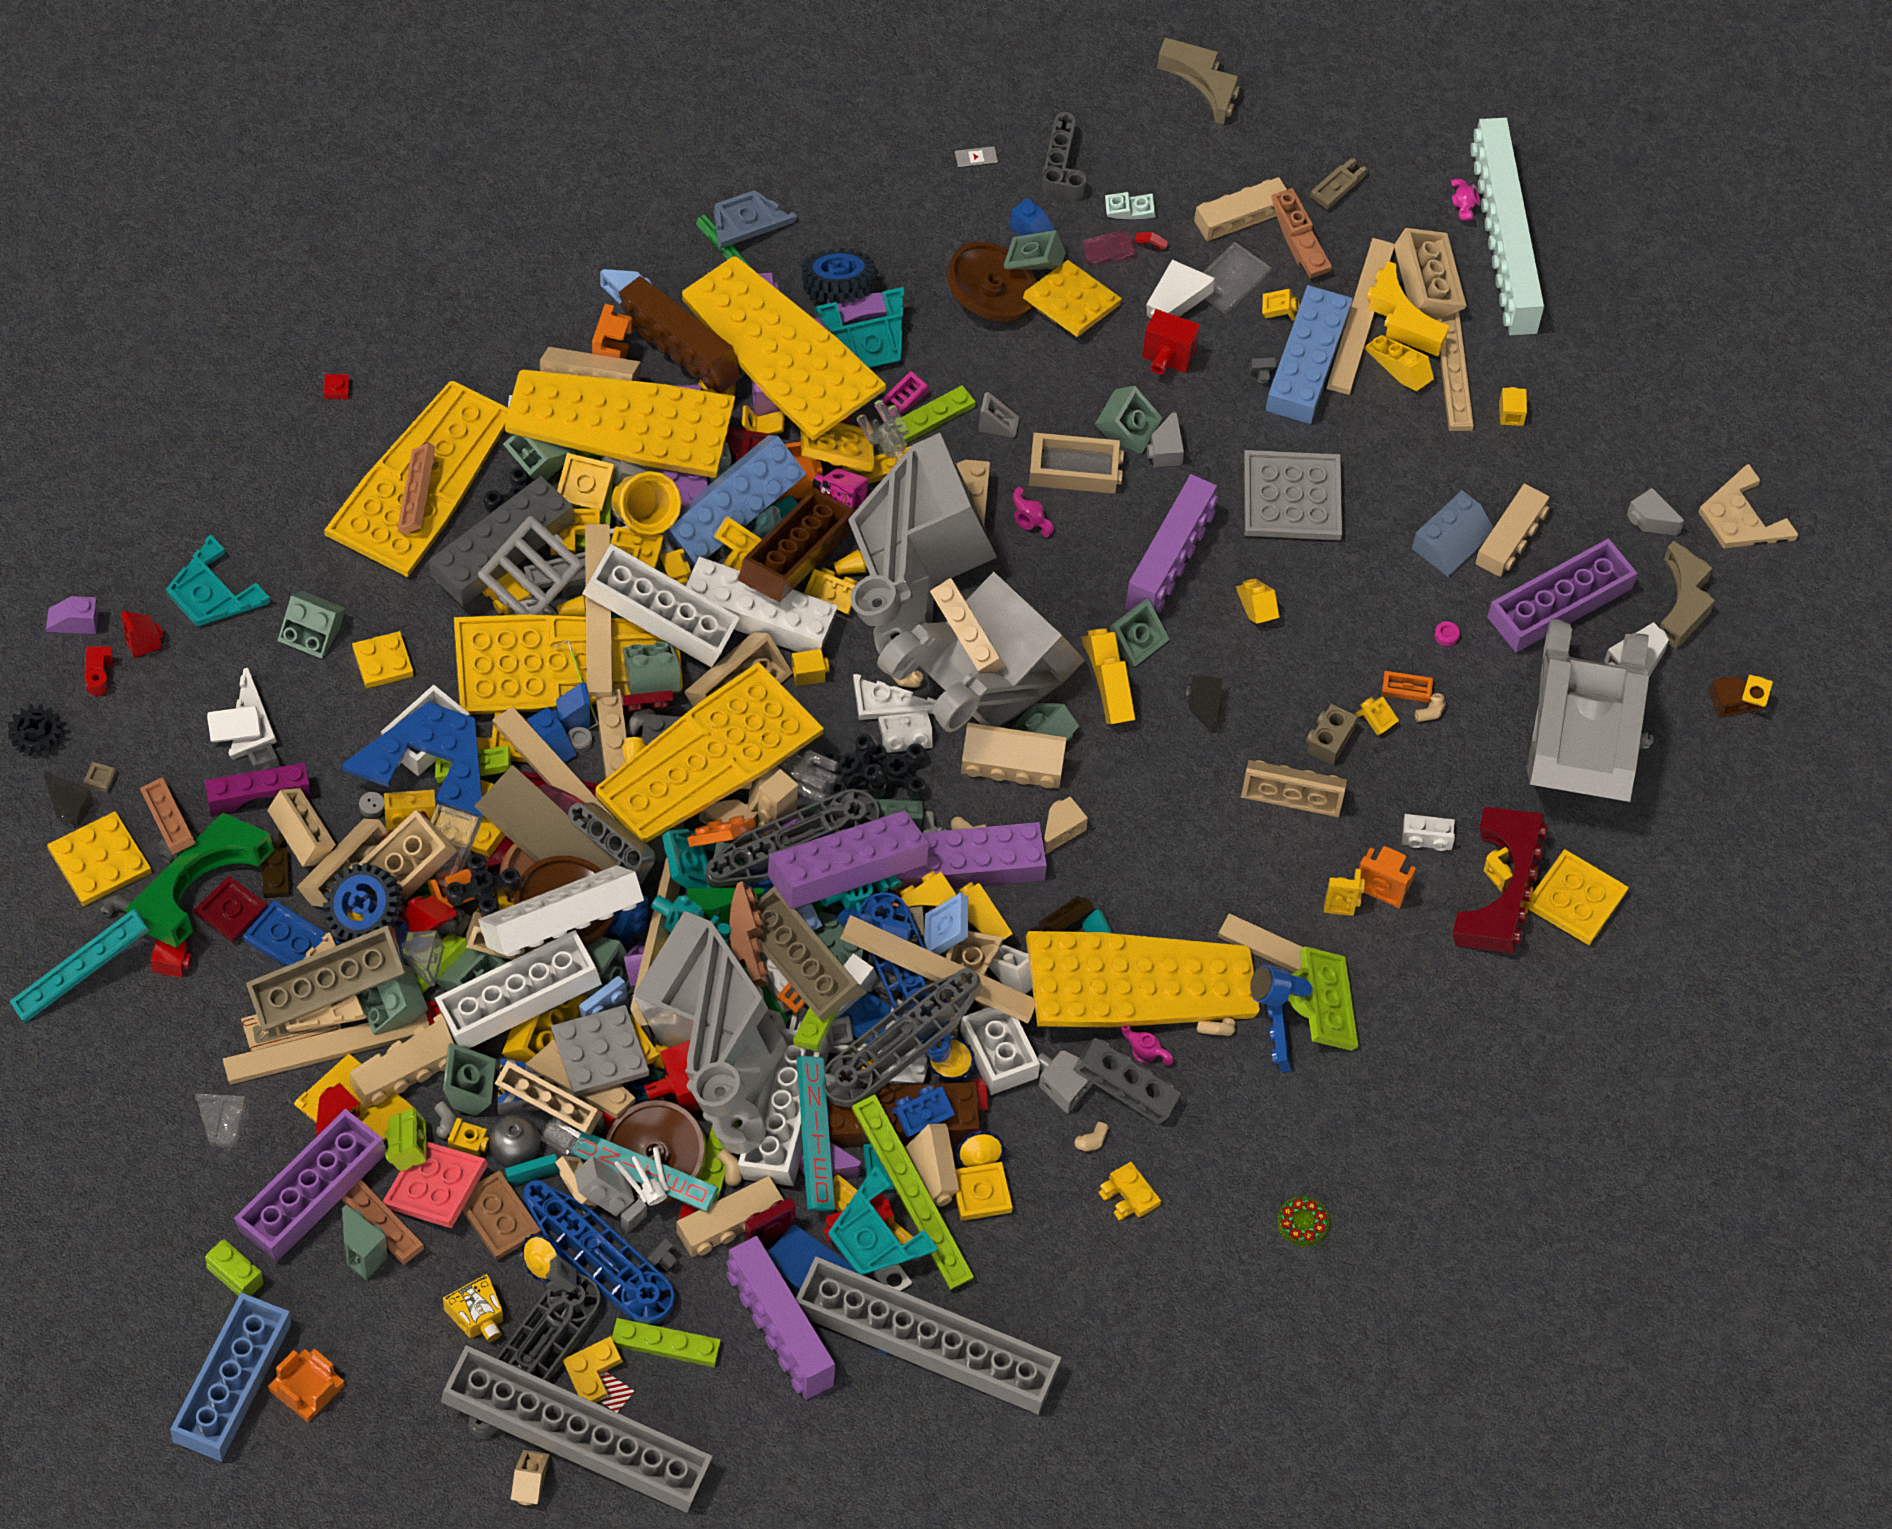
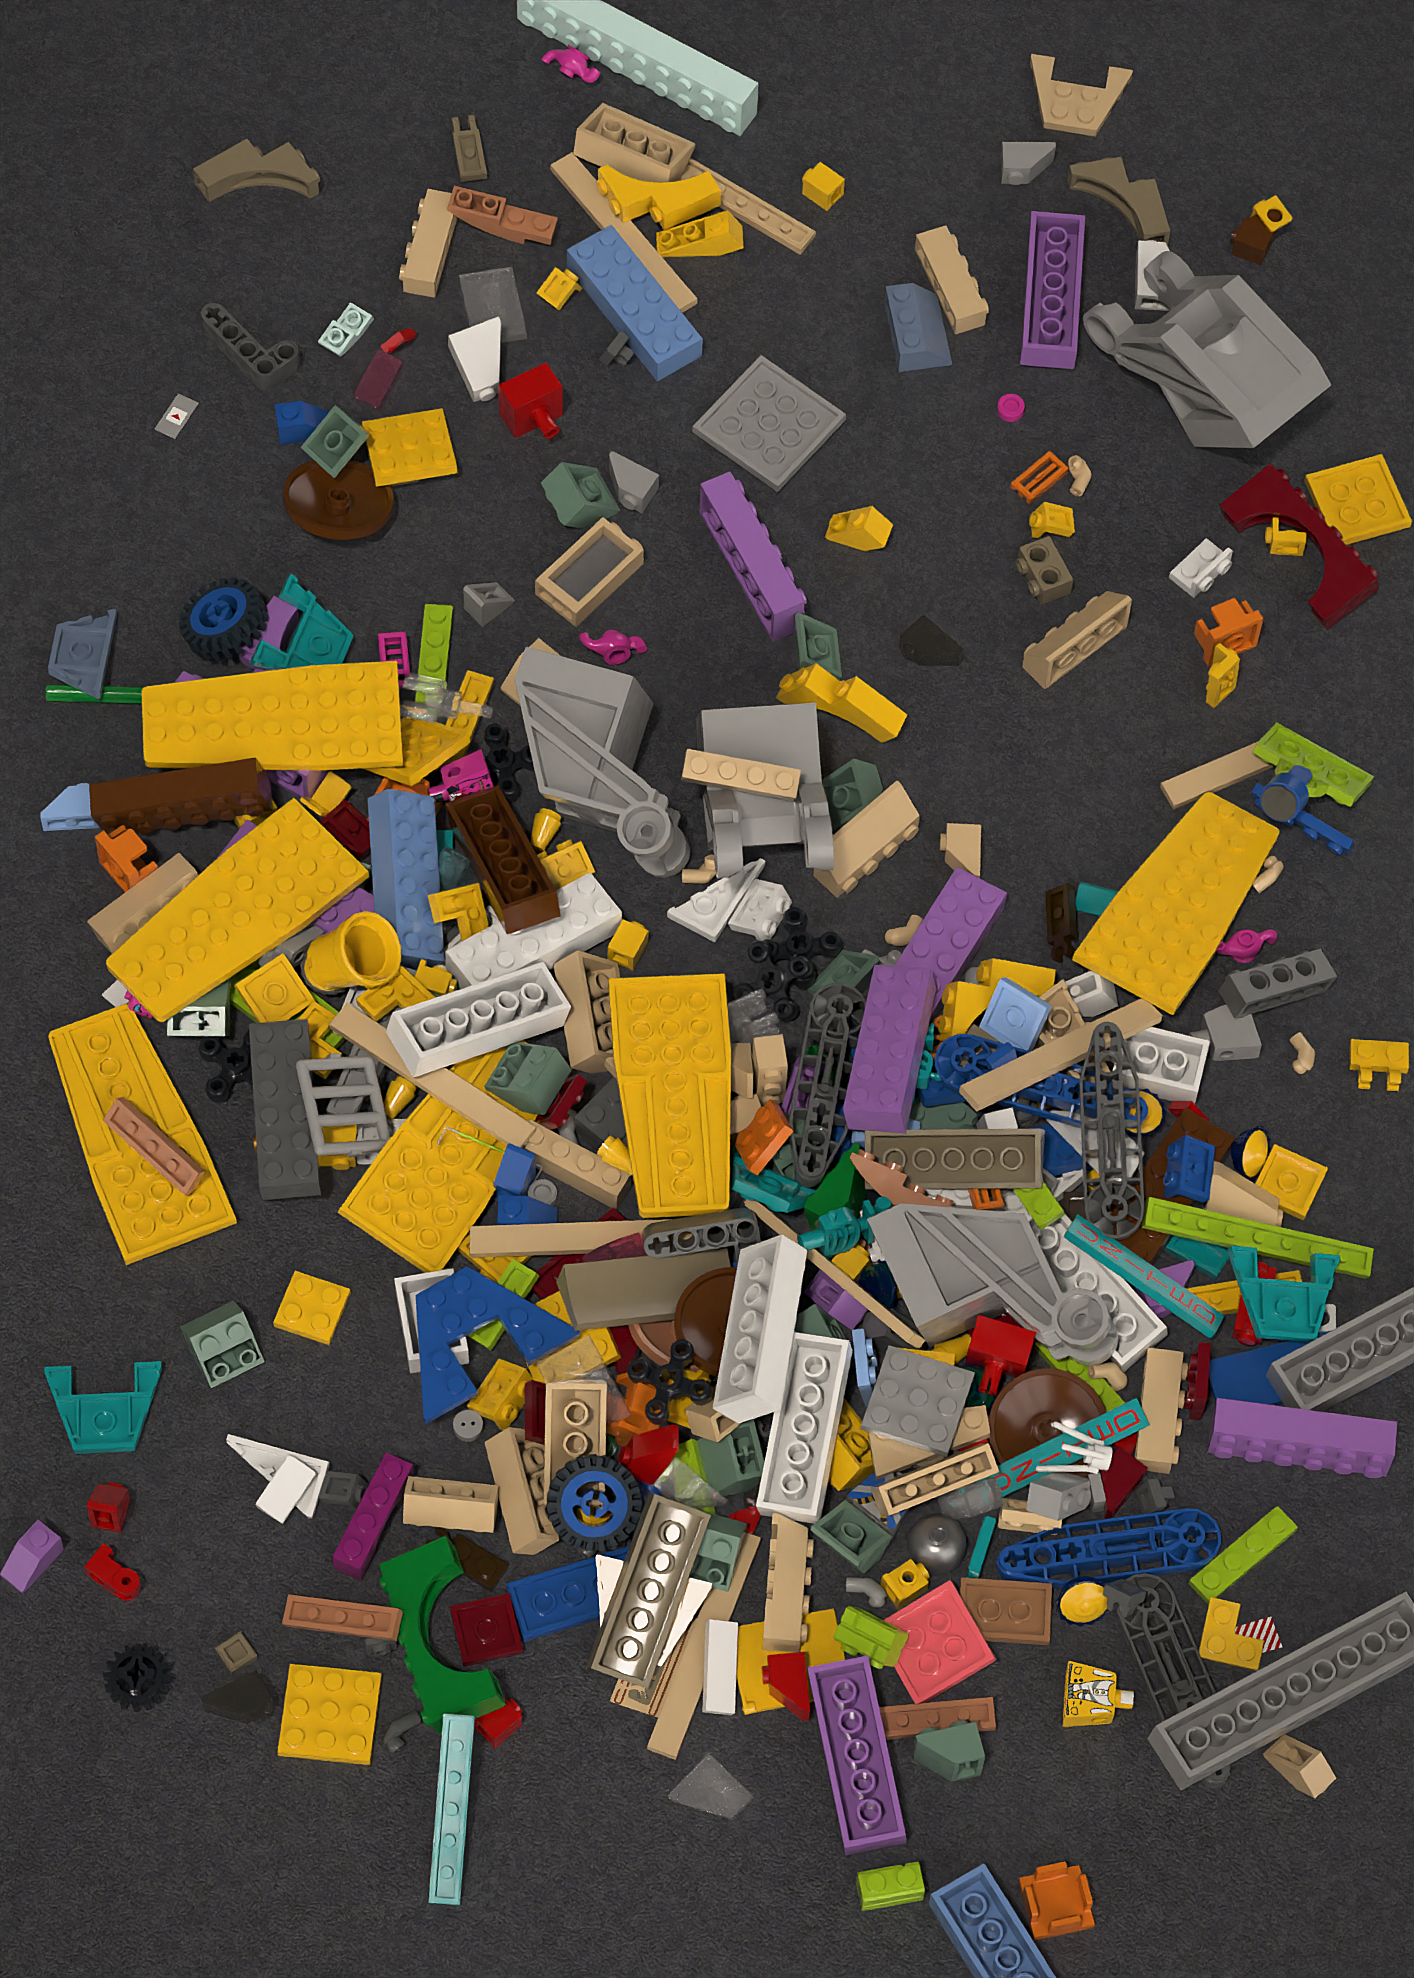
camera: 50 degrees left, 5 degrees up
none -> white tile [702,1619,738,1715]
none -> dark red slope [1100,1446,1148,1519]

